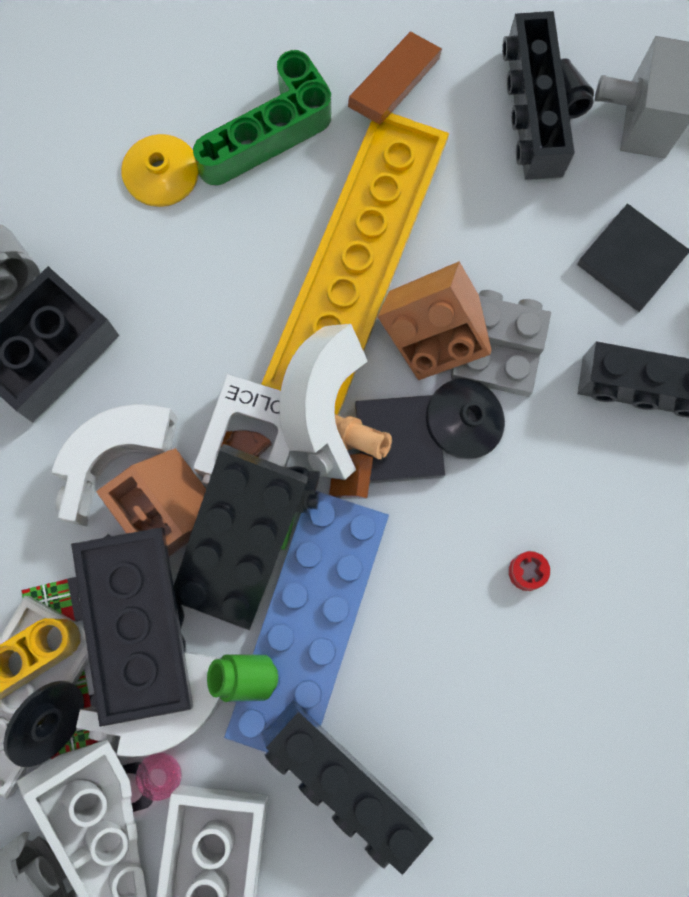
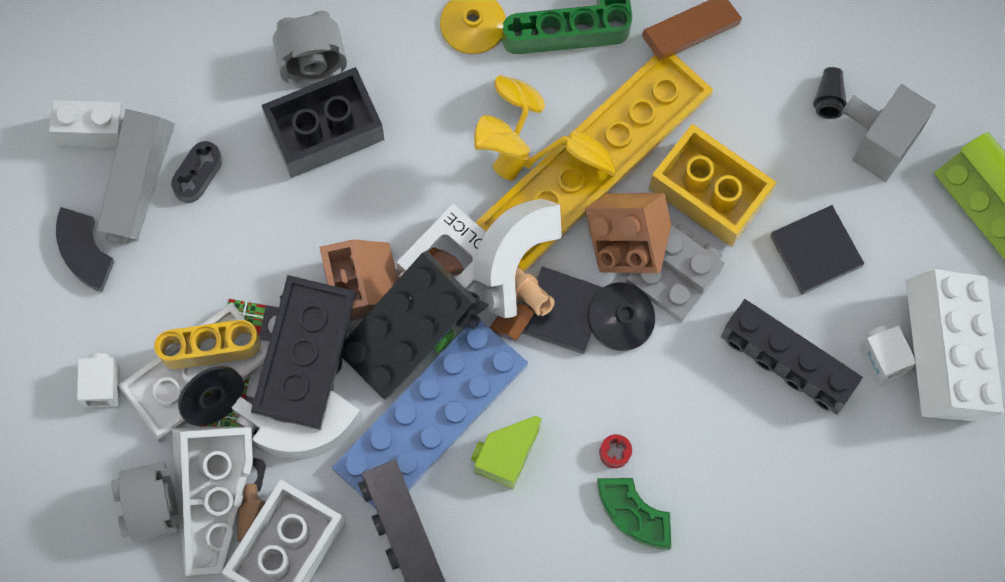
camera: 25 degrees right, 5 degrees down
white arch [51,404,178,526] -> none
clear pink plate [136,753,182,801] -> none
bright green brick [207,654,278,702] -> none
black brick [502,11,575,180] -> none
none -> medium nougat bar [237,484,266,542]
none -> lime slope [471,416,542,489]
none -> yellow plant [474,75,616,181]
none -> green tile [597,478,671,550]
none -> yellow brick [649,124,777,247]

